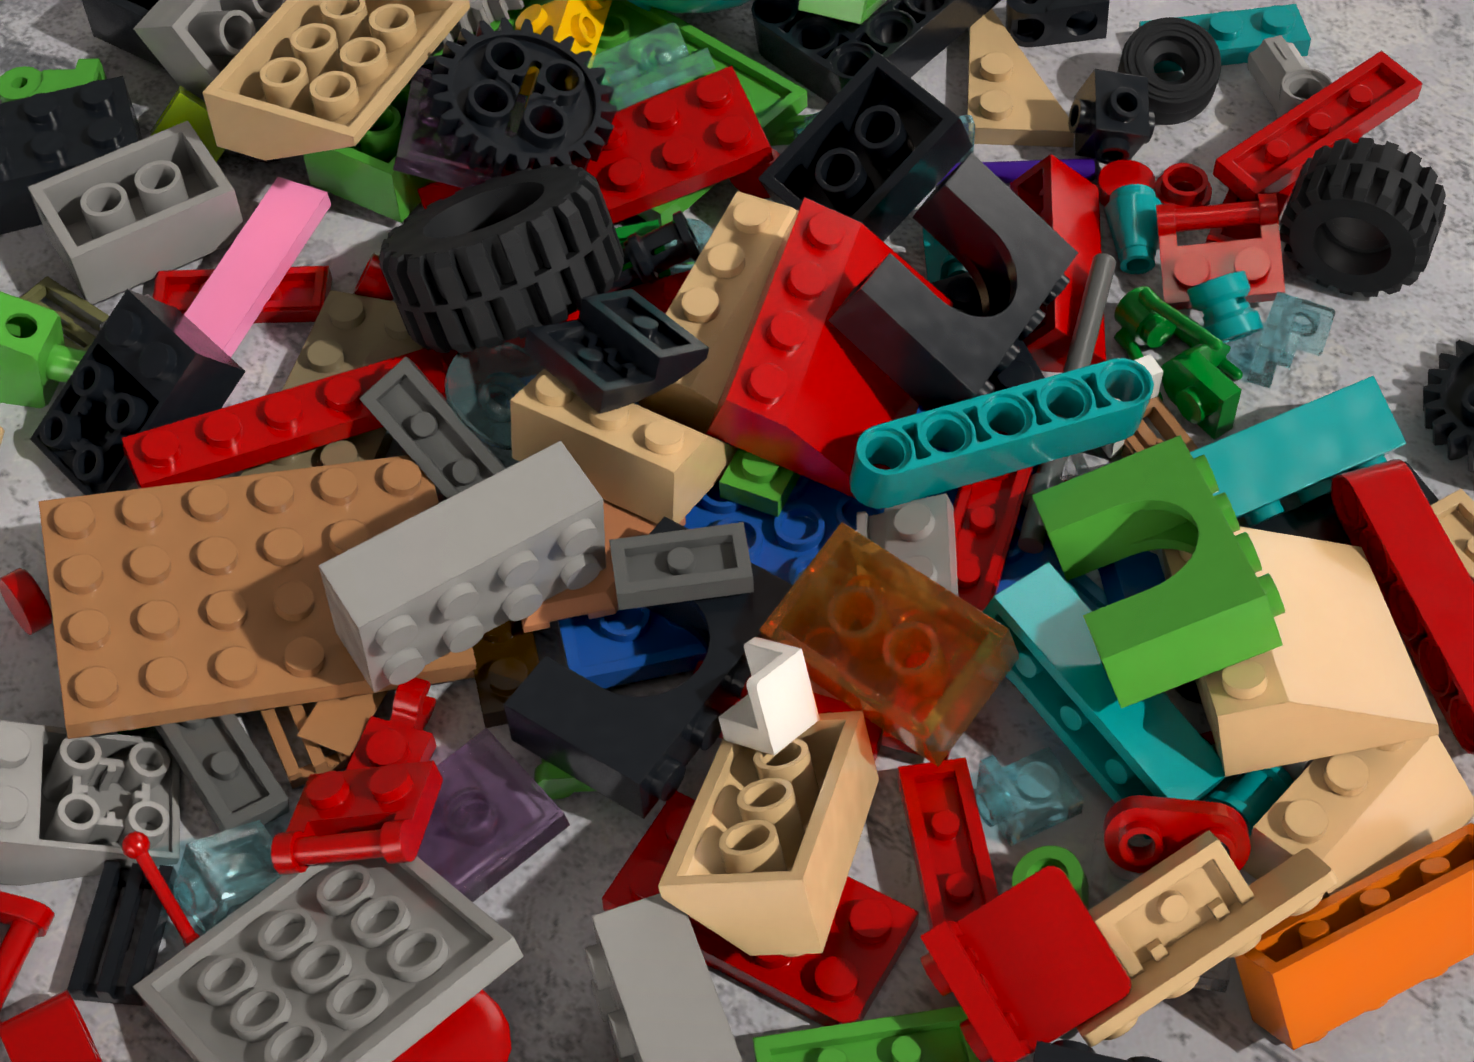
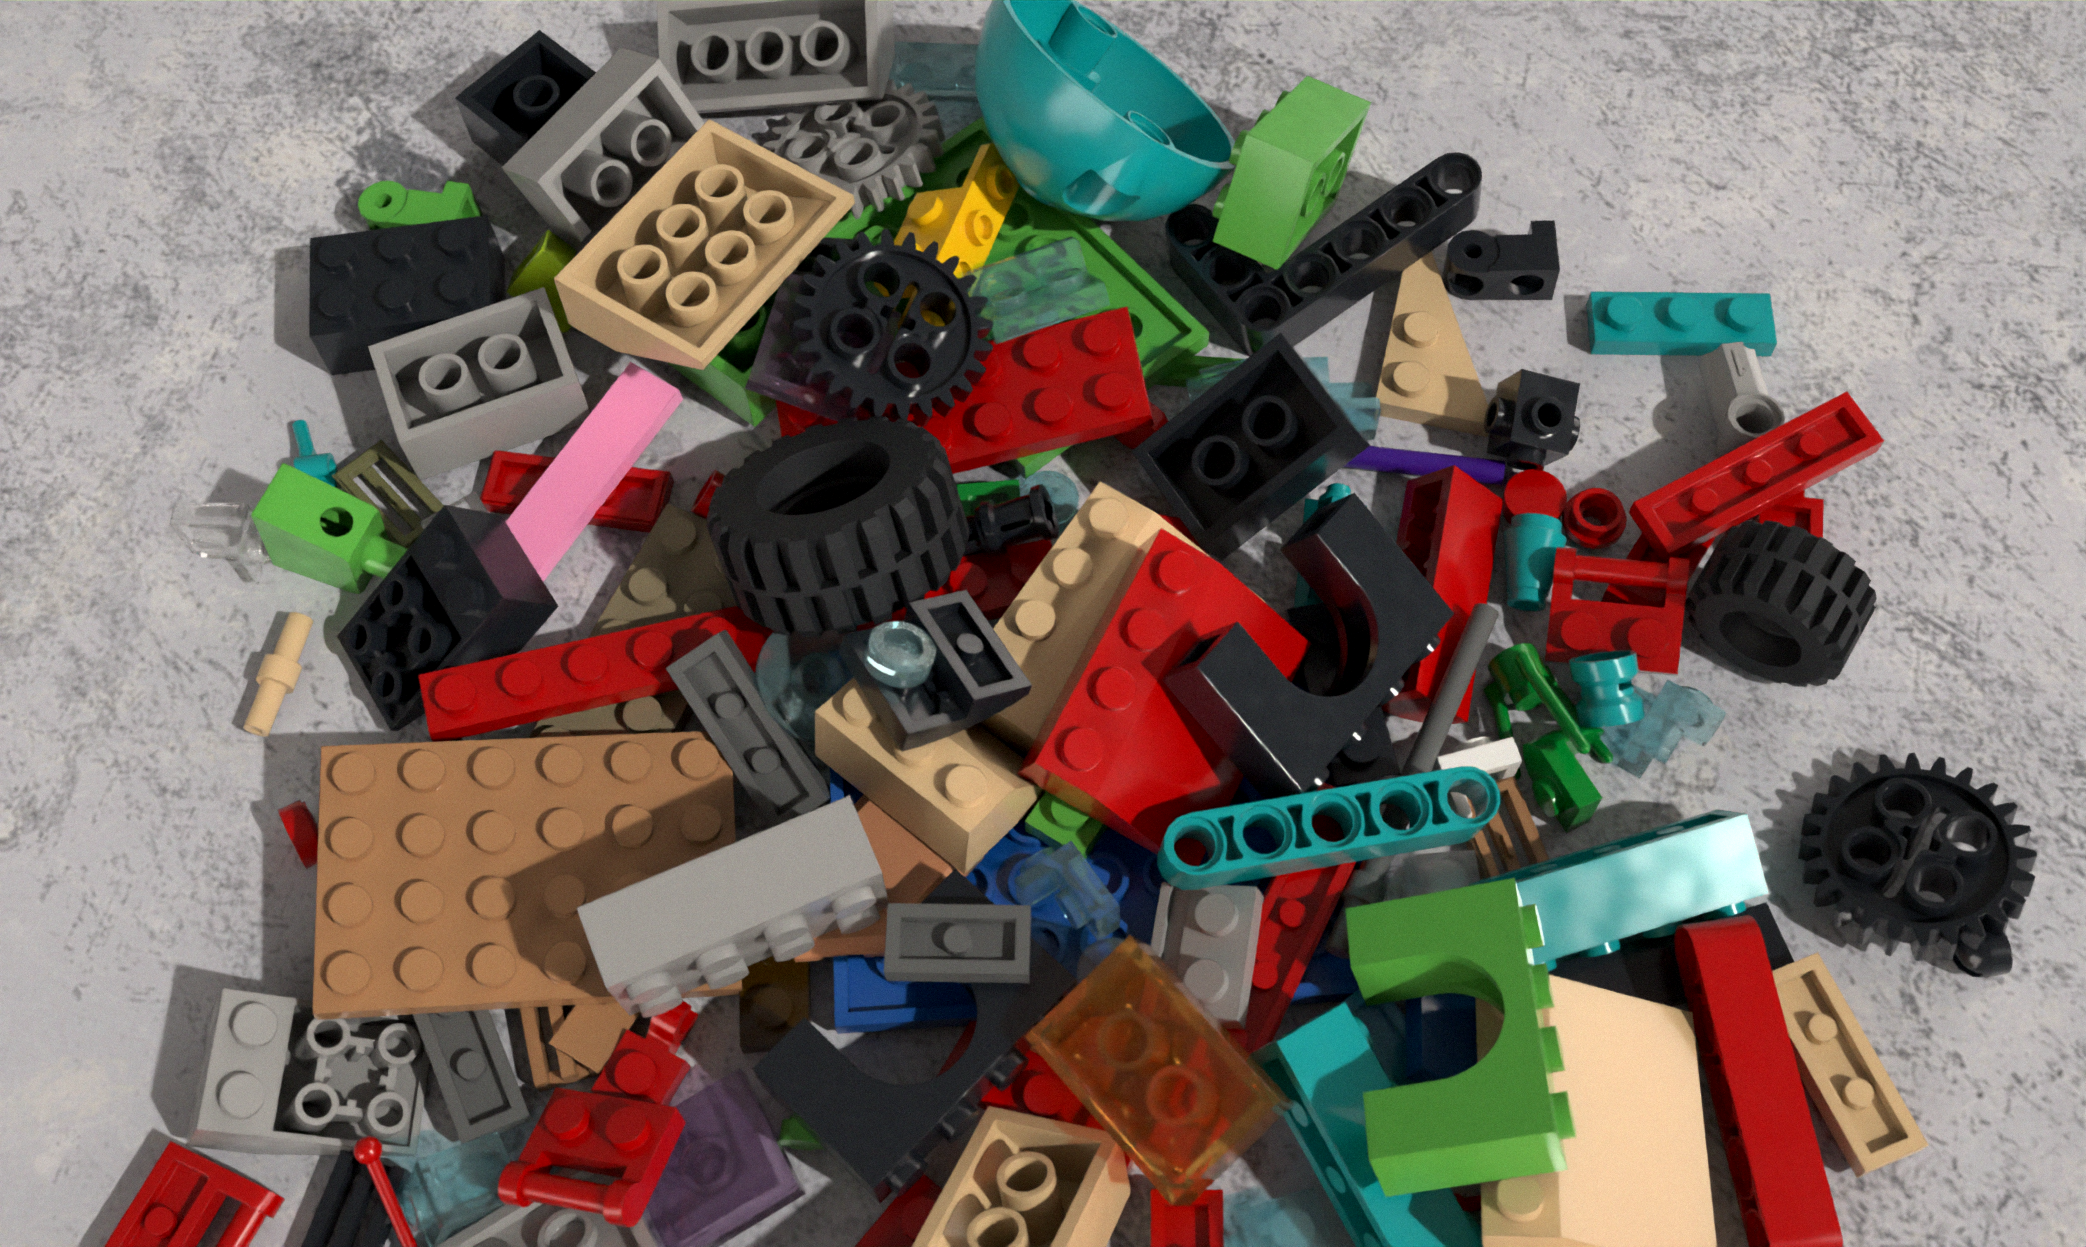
camera: 10 degrees right, 10 degrees up
white panel [718,637,820,756] -> none
black tyre [1117,17,1221,125] -> none
none -> clear light blue tile [863,621,936,688]
none -> clear light blue bracket [1014,841,1120,942]

